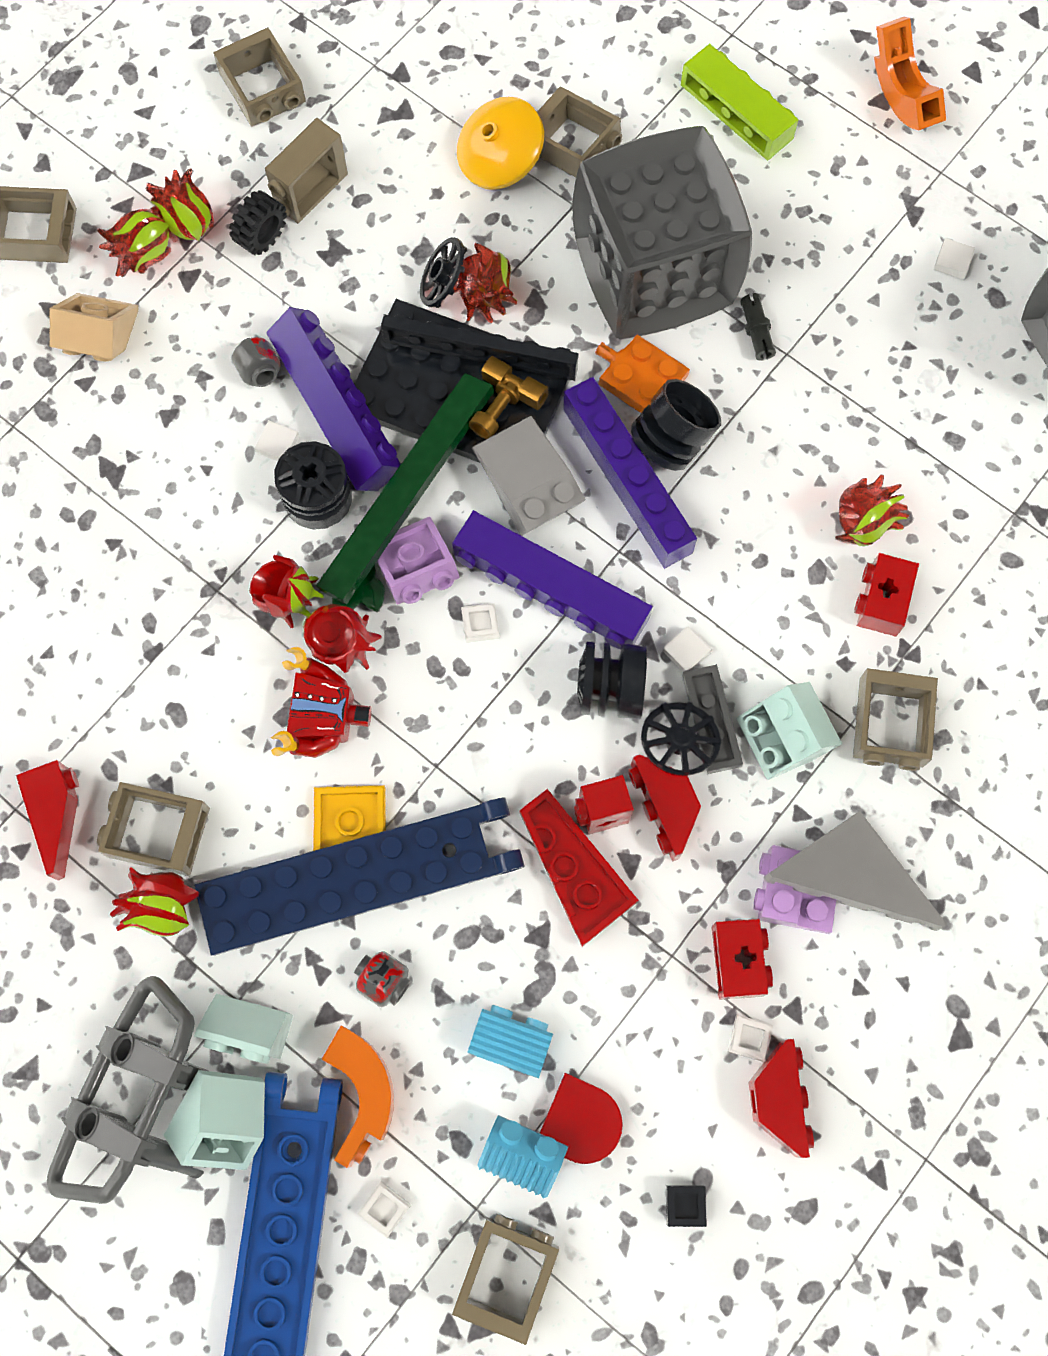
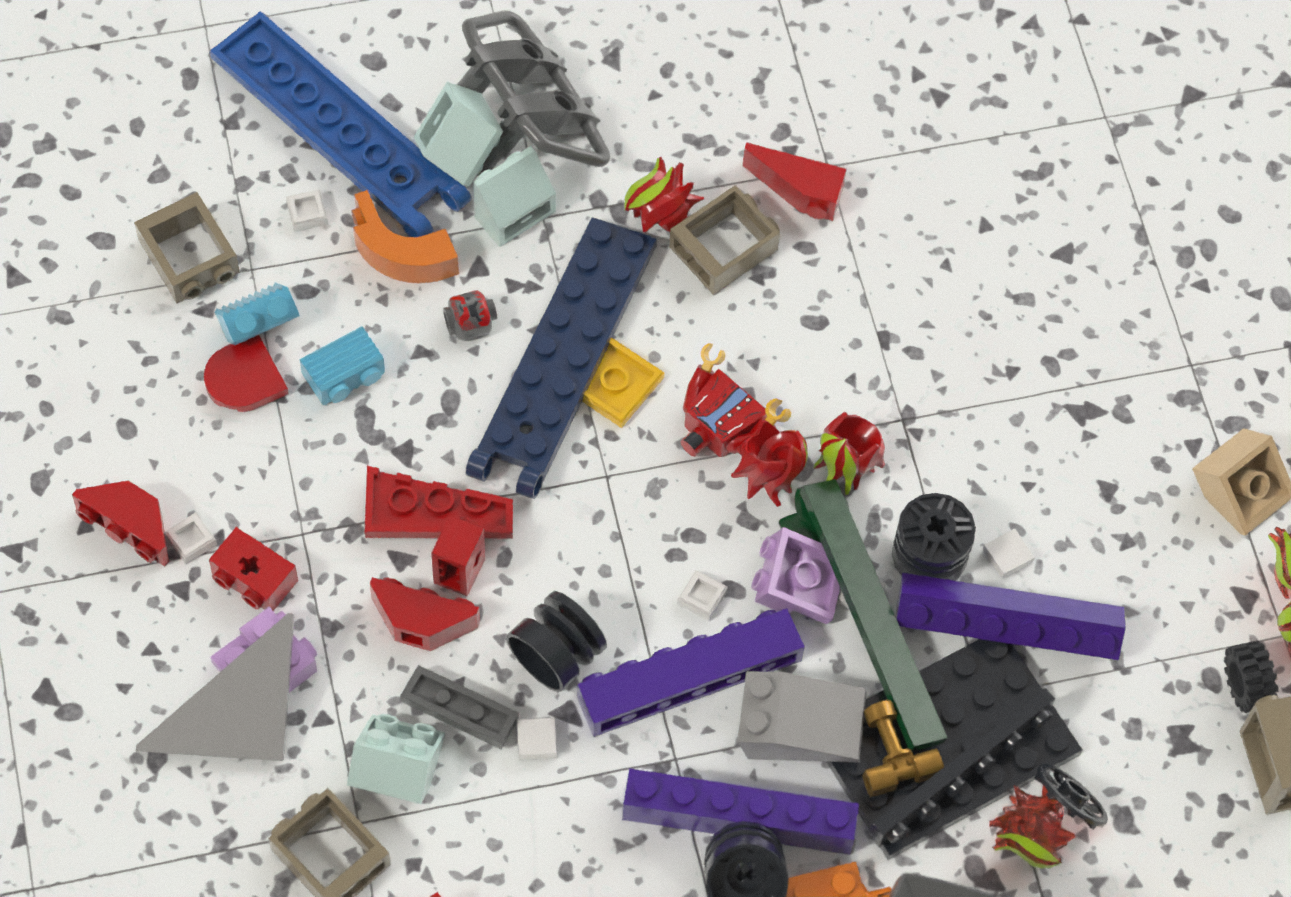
camera: 125 degrees right, 10 degrees down
dark grey head [232,337,281,387] -> none
black wheel [641,701,721,776] -> none
black plate [666,1185,707,1227] -> none

